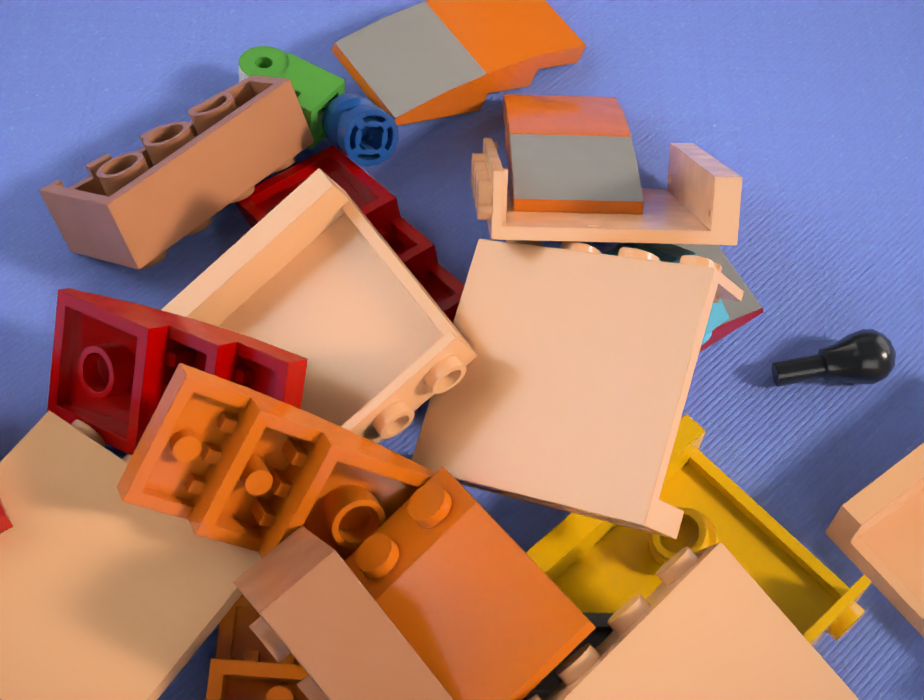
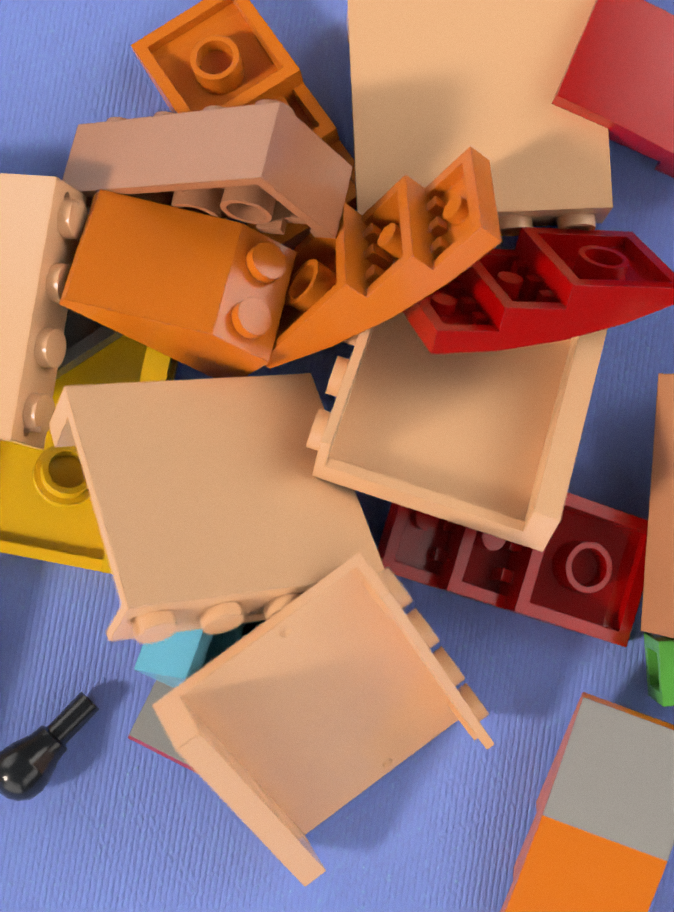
camera: 145 degrees right, 25 degrees up
blue wheel [322,92,399,167] -> none
slope [502,94,644,214] -> none

